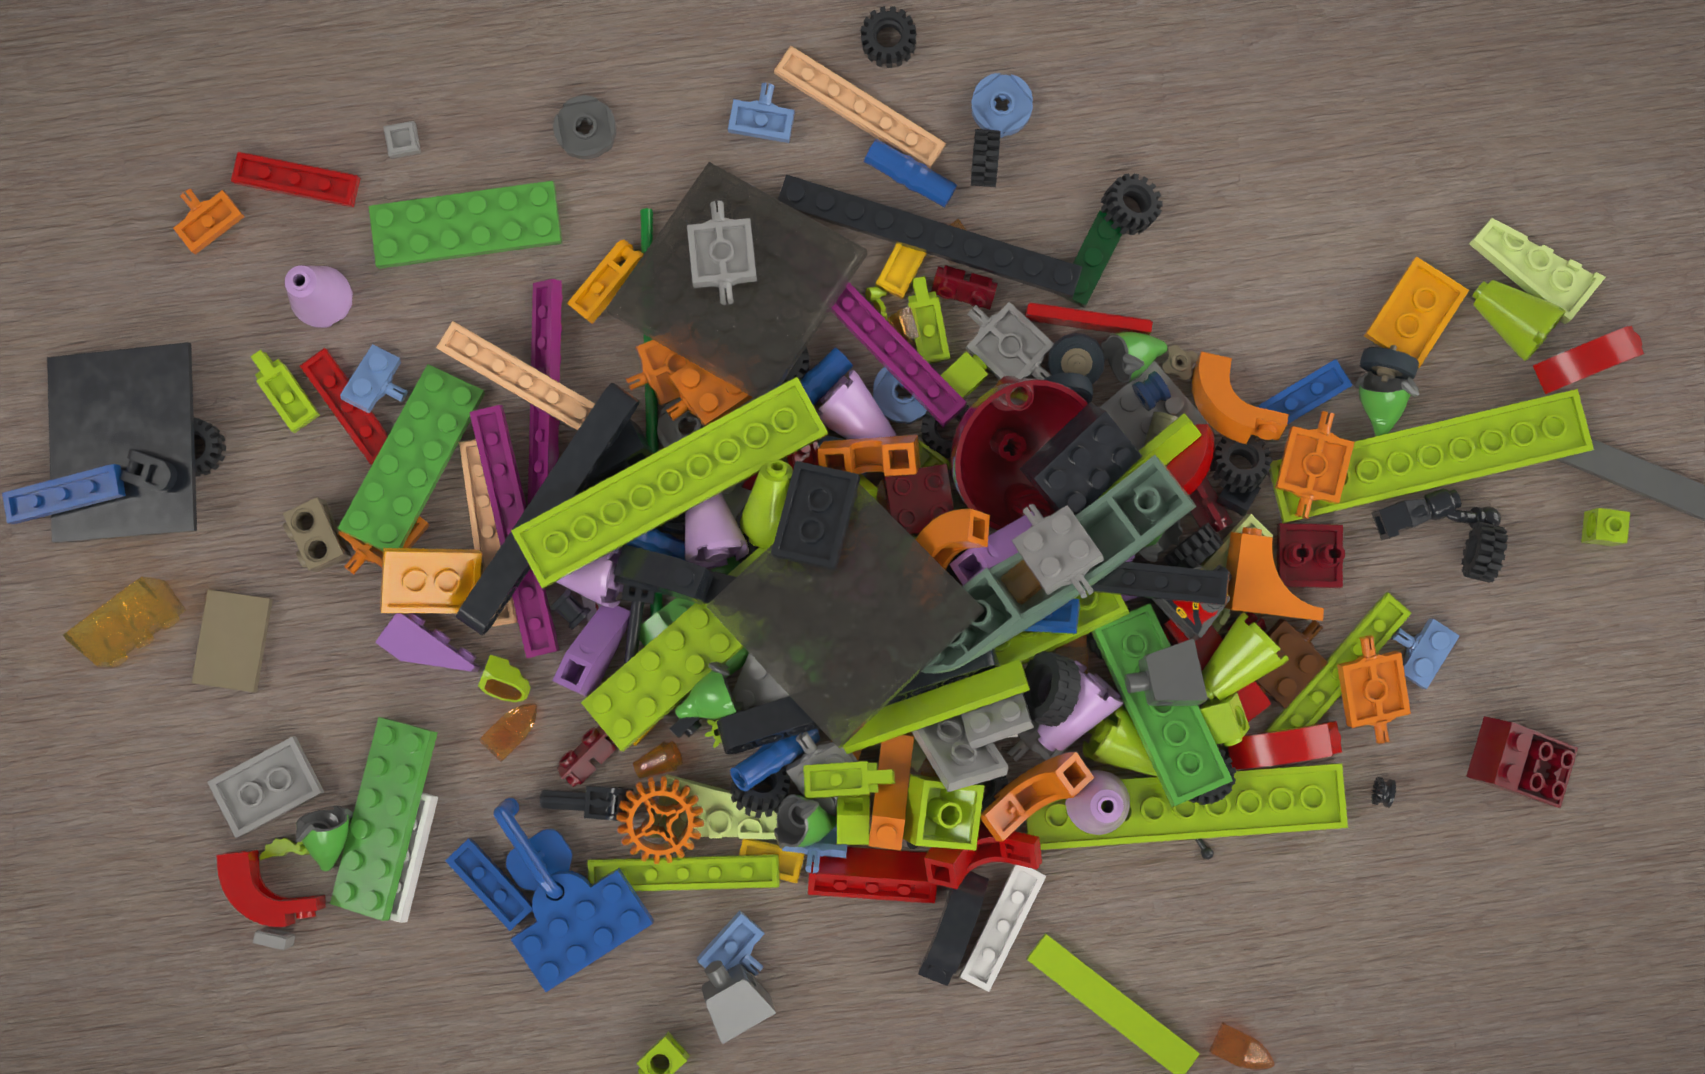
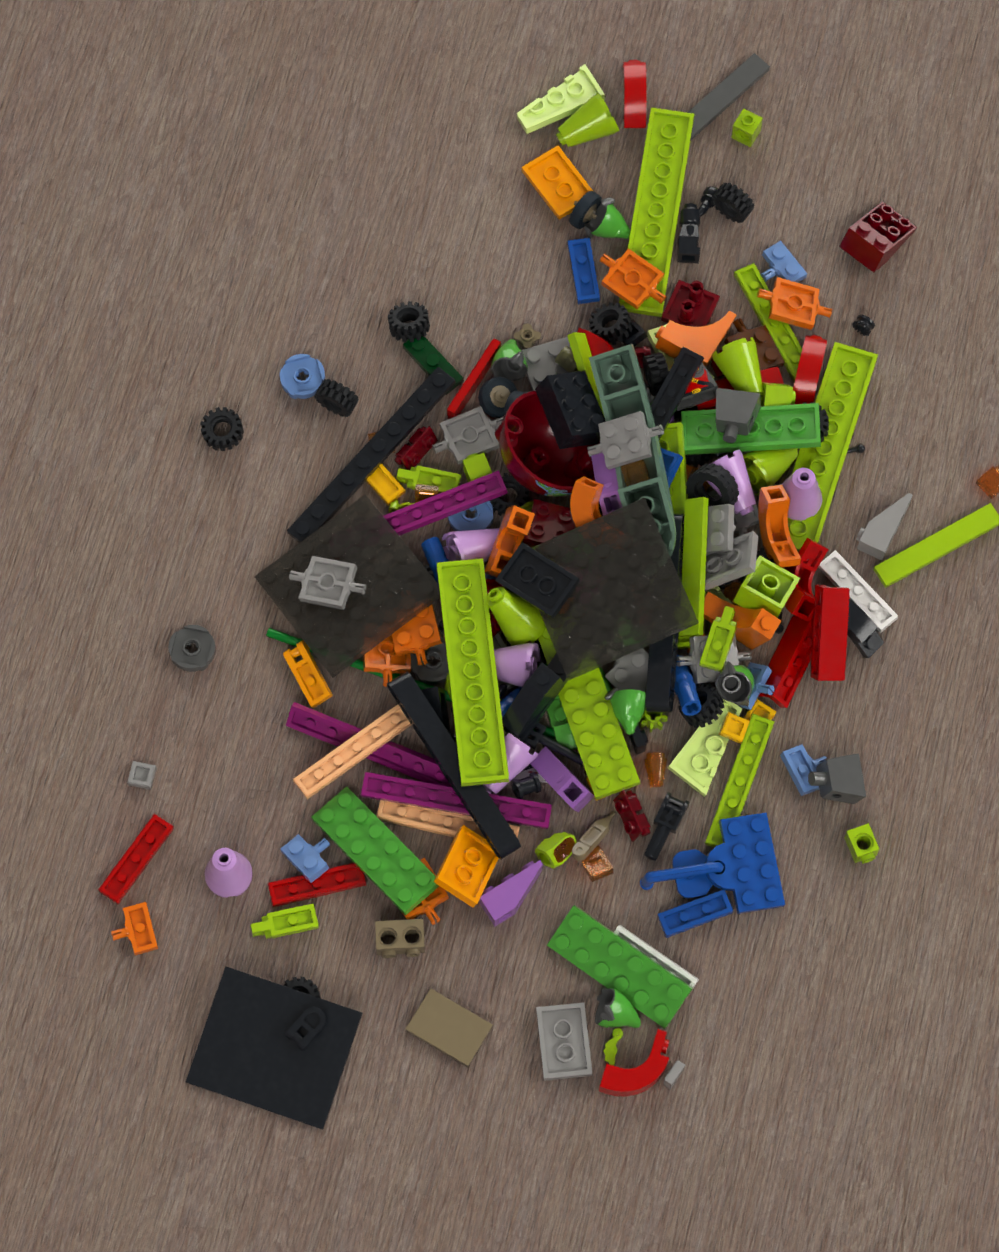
camera: 70 degrees left, 15 degrees down
blue plate [2,464,126,524] -> none
clear yellow slope [63,576,186,668] -> none
bright green plate [369,181,563,269] -> none
orange gear [616,776,704,864] -> none
medium blue plate [728,83,795,143] -> none
light nougat tile [774,45,946,169] -> none
lime brick [837,795,870,845] -> none
blue axle [864,139,957,208] -> none
dark blue wheel [1132,371,1171,411] -> none
orange arch [1192,351,1289,444] -> none
none -> dark tan piece [572,812,615,861]
none -> yellow tile [719,712,750,744]
none -> red panel [810,585,850,681]
none -> light grey slope [856,493,913,560]

